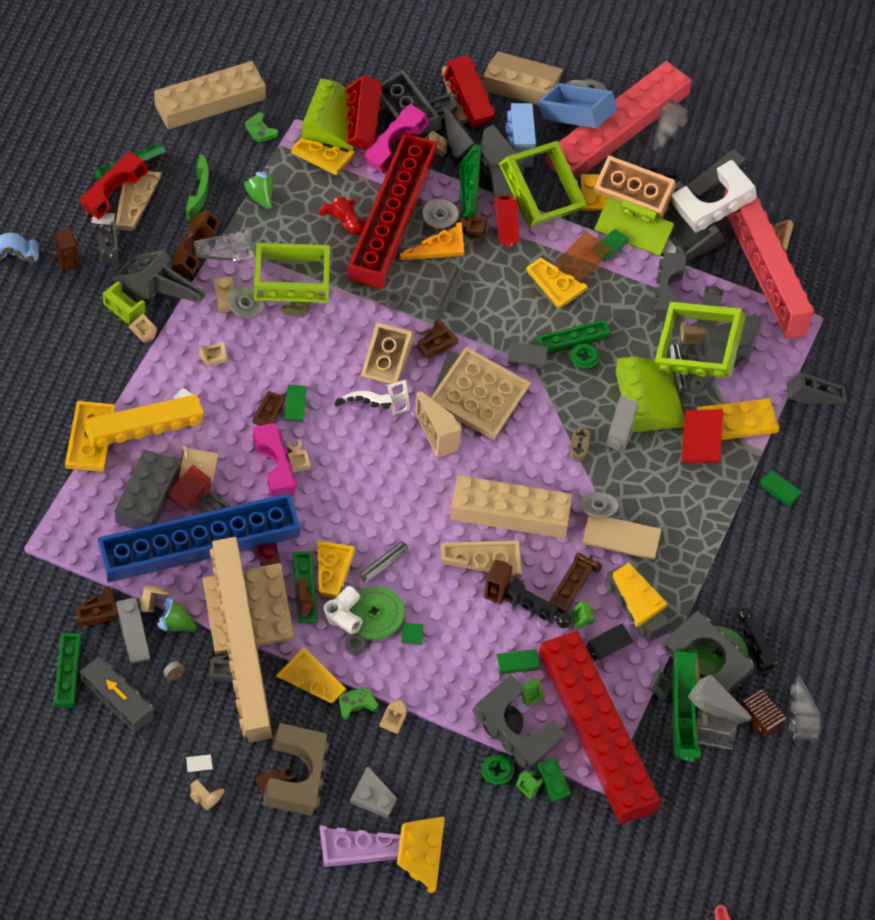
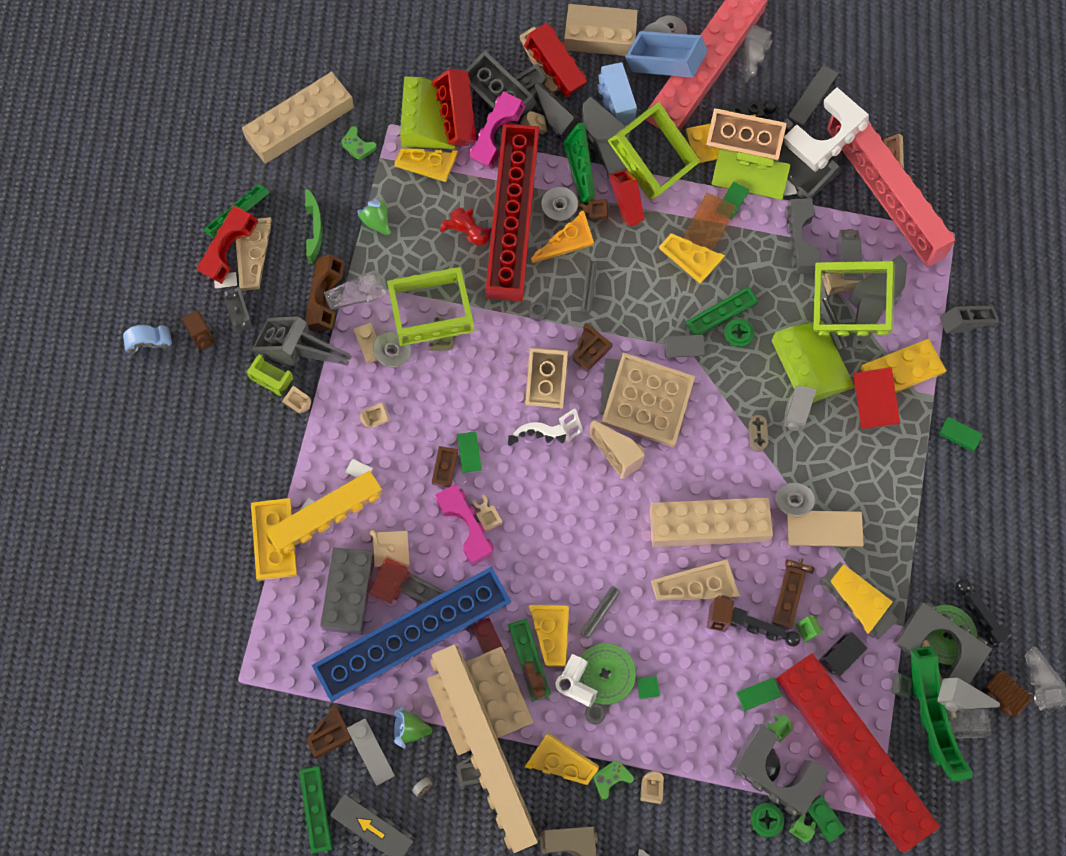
camera: 10 degrees left, 15 degrees up
tan plate [139,584,169,613] -> none

